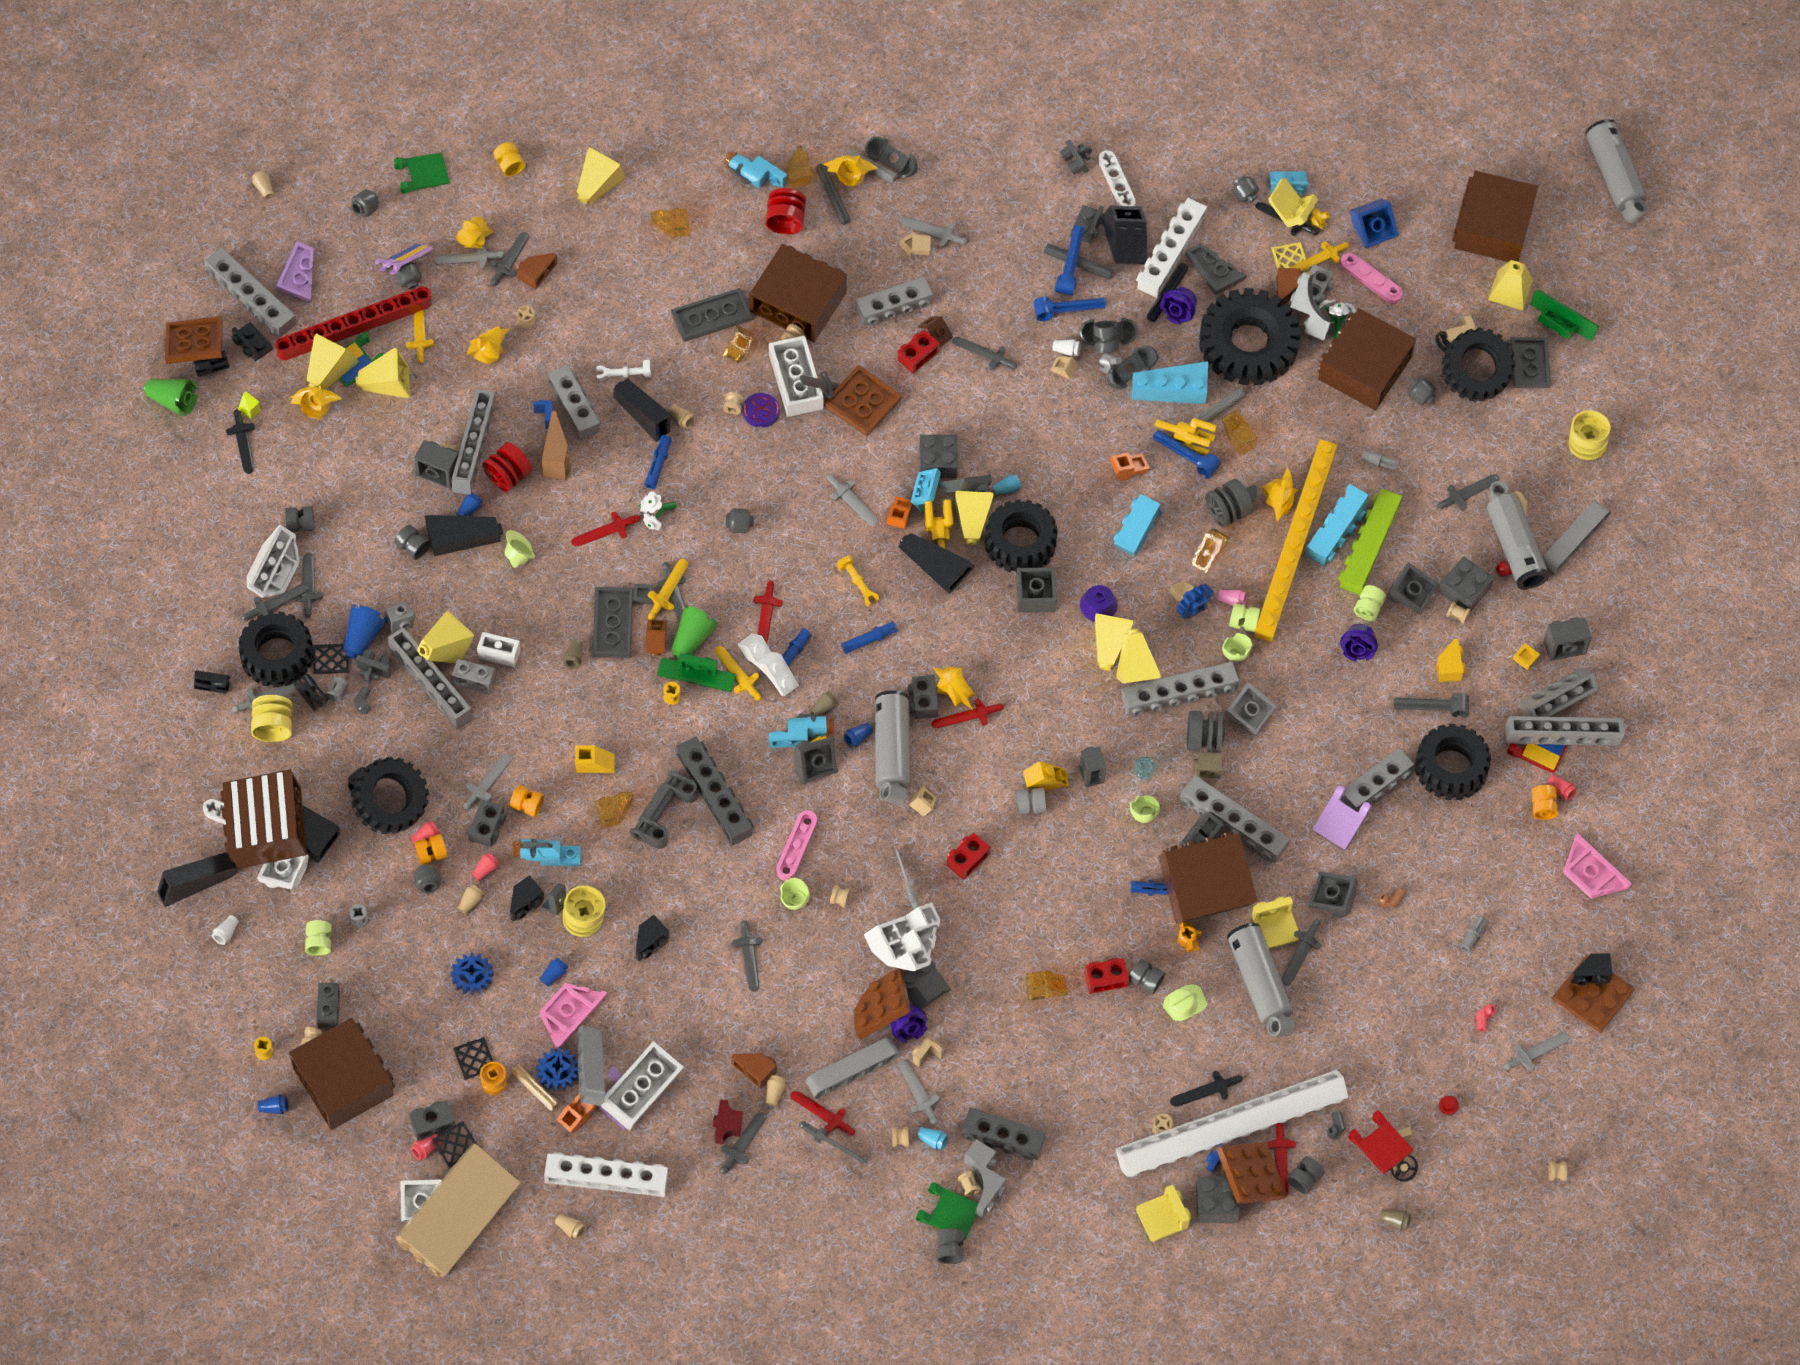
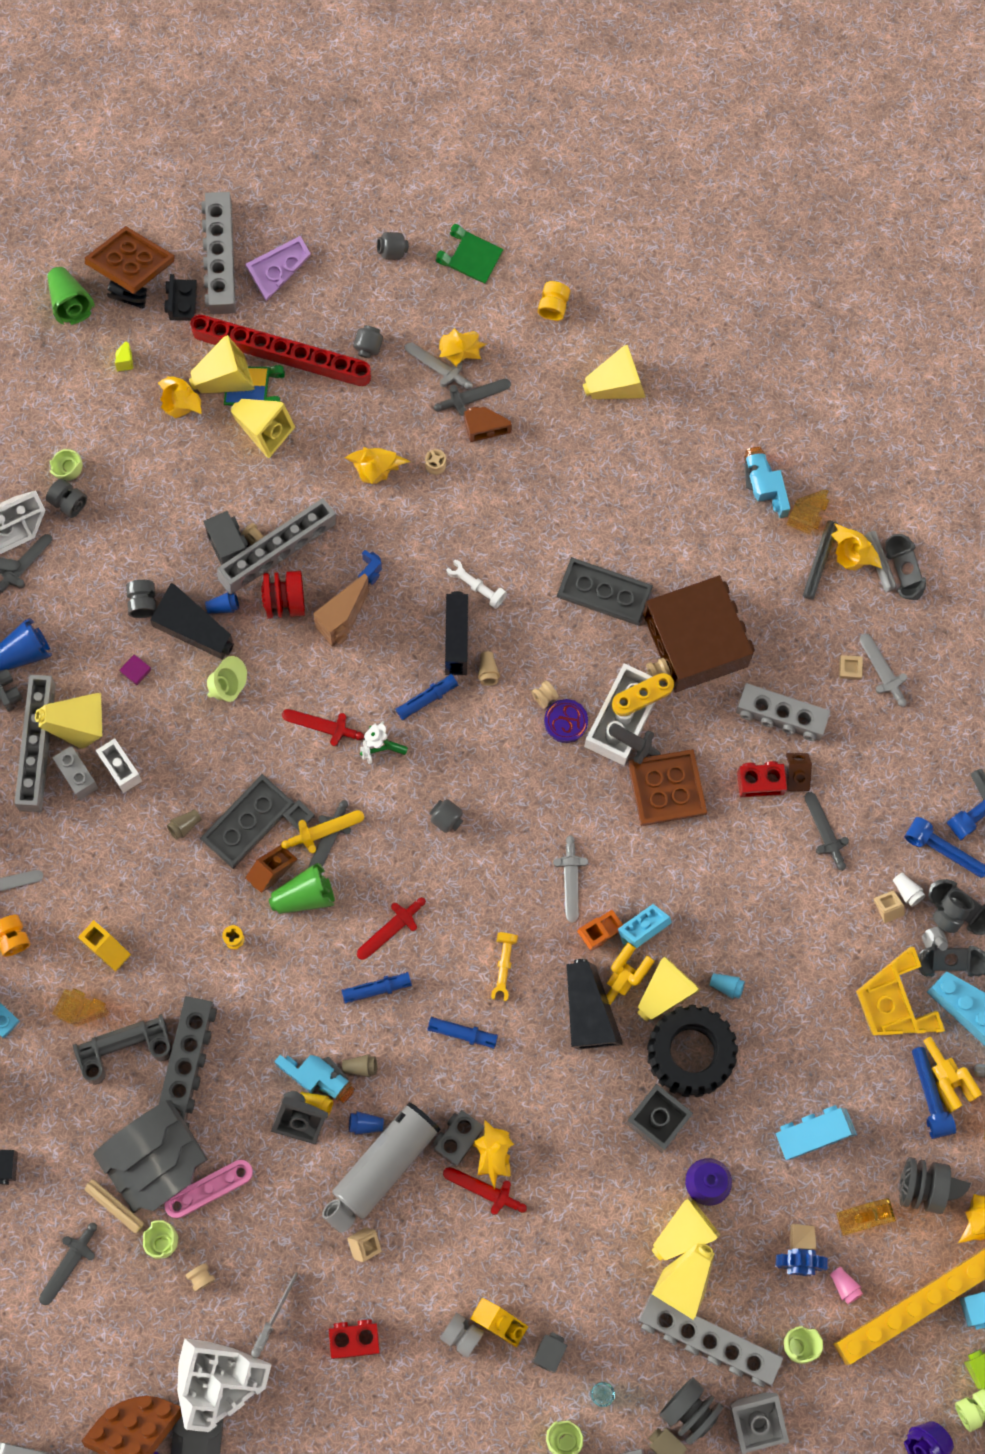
camera: 40 degrees right, 10 degrees up
black sword [226,409,255,474] -> none
tan cone [252,171,274,199] -> none
flag [375,243,432,274] -> none
light grey brick [385,602,416,634] -> none
yellow sword [405,310,435,364] -> none
light grey brick [548,365,602,440] -> none
clear yellow slope [651,208,690,238] -> none
green bracket [657,653,736,692] -> none
yellow sword [715,646,762,701] -> none
clear yellow slope [723,325,753,363] -> none
white arch [737,633,799,696] -> none
red wheel [765,188,806,235] -> none
tan tile [911,235,931,255] -> none
dark grey brick [919,435,958,478] -> none
dark grey slope [938,474,992,494] -> none
orange brick [1110,452,1150,480] -> none
yellowish green wheel [1229,603,1260,633] -> none
none -> yellowish green hair [50,449,83,481]
none -> tan axle [85,1179,144,1233]
none -> dark grey slope [93,1100,208,1213]
none -> magenta tile [119,654,151,686]
none -> yellow plate [612,673,674,716]
none -> yellow wing [856,946,945,1035]

